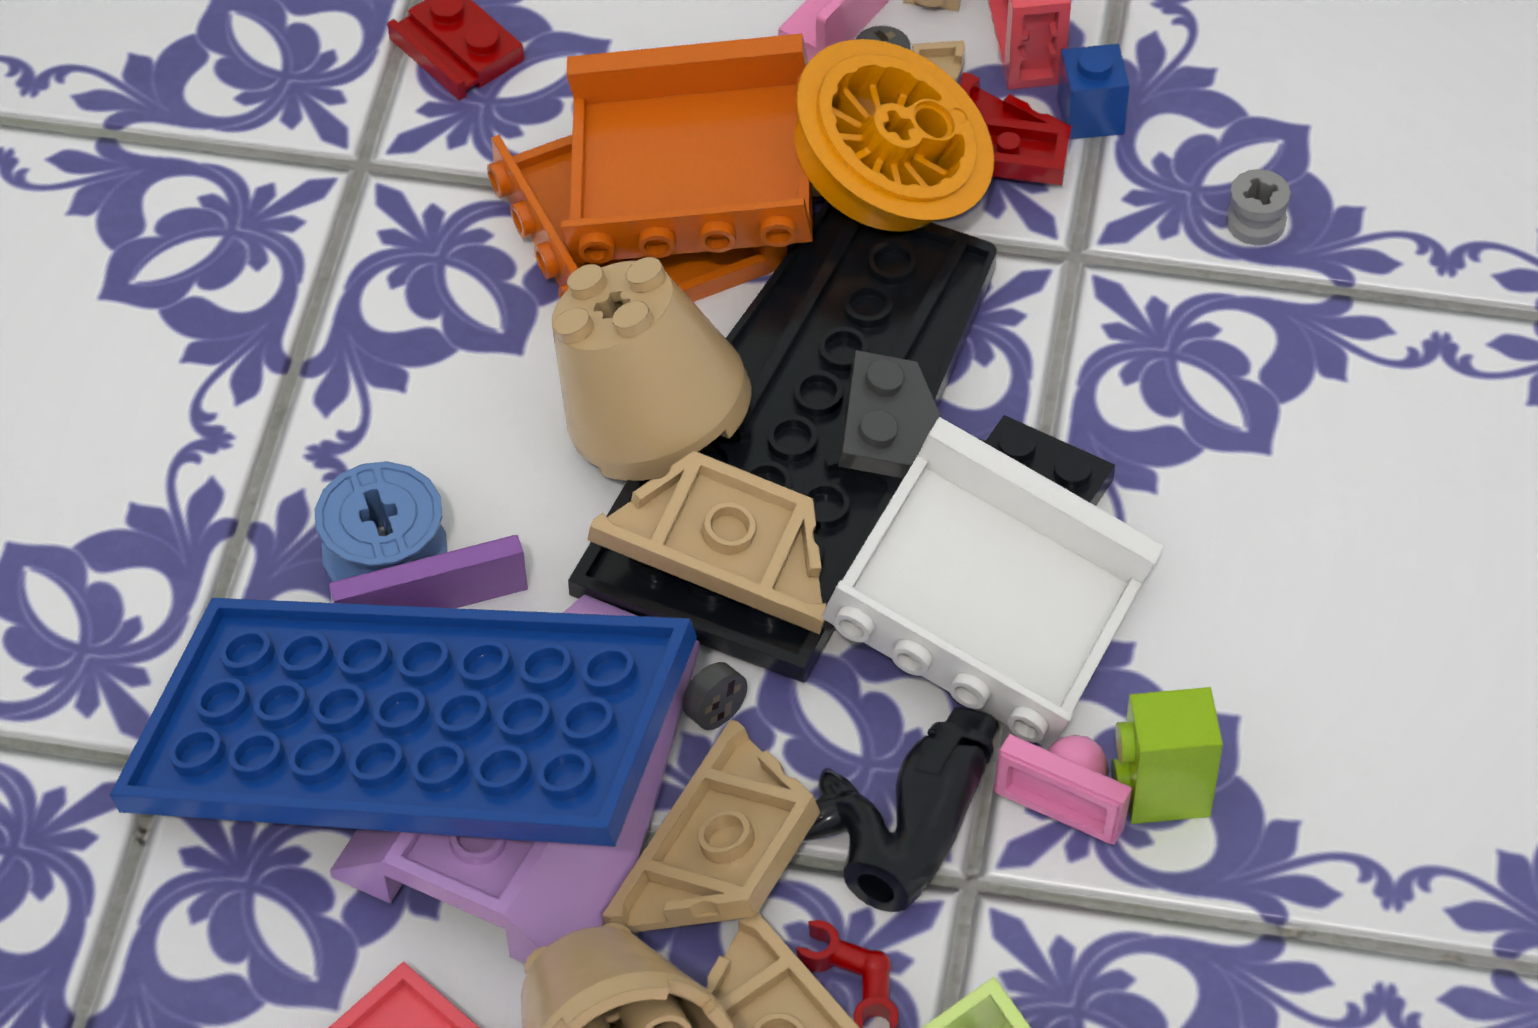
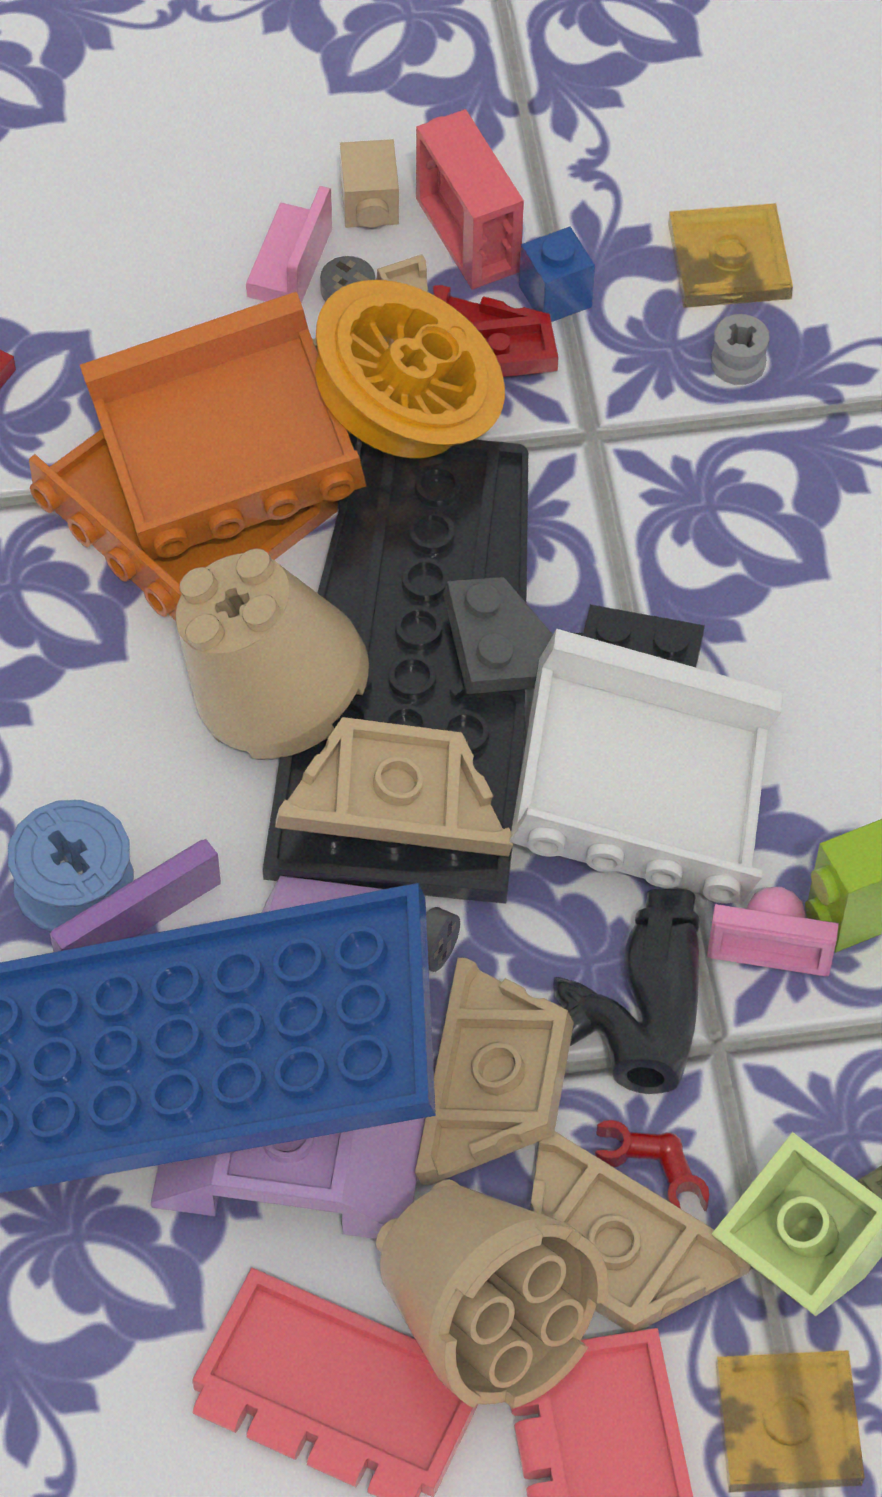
camera: 20 degrees left, 5 degrees up
none -> clear yellow tile [668,203,793,308]

